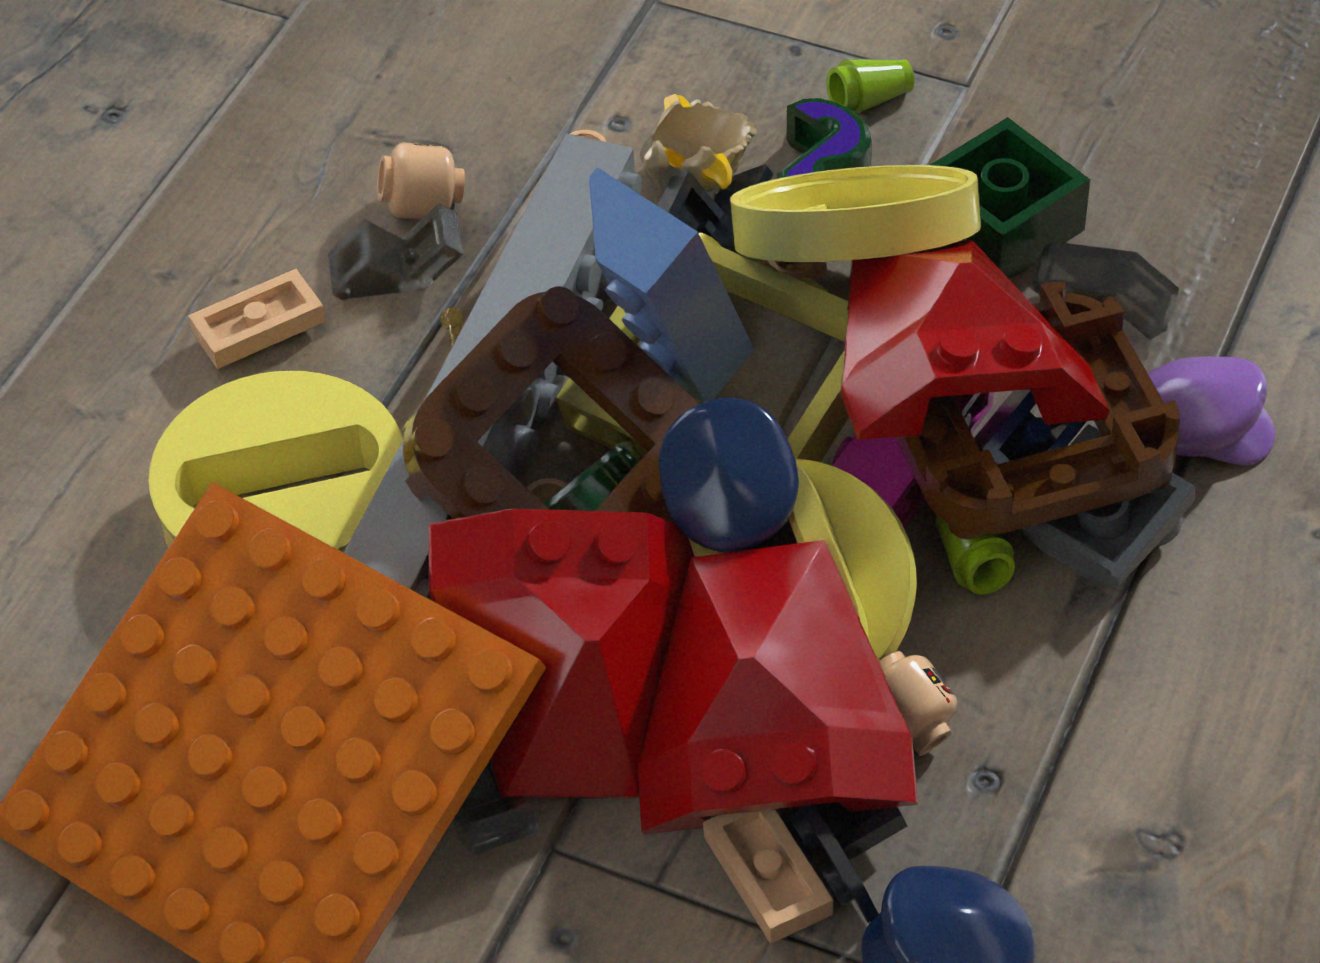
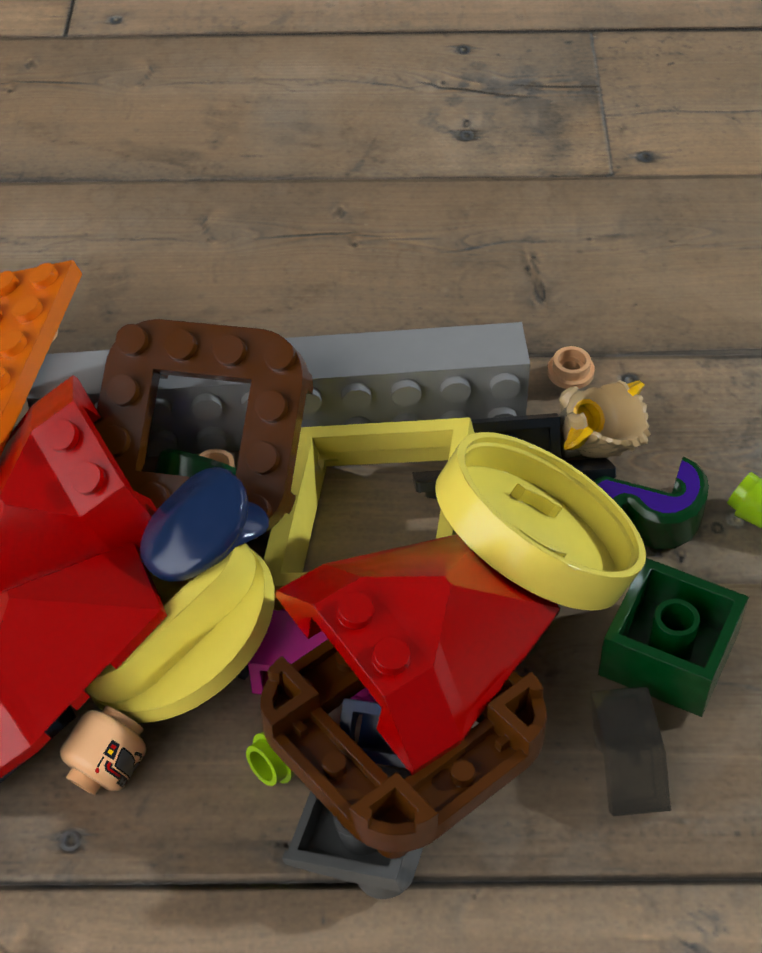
camera: 65 degrees right, 0 degrees up
light yellow piece [148,371,403,553] -> none
light nougat plate [188,269,326,369] -> none
clear smoke slope [328,203,463,300] -> none
light nougat head [377,142,465,221] -> none
medium blue slope [589,167,755,403] -> none
medium lavender piece [1148,356,1275,466] -> none

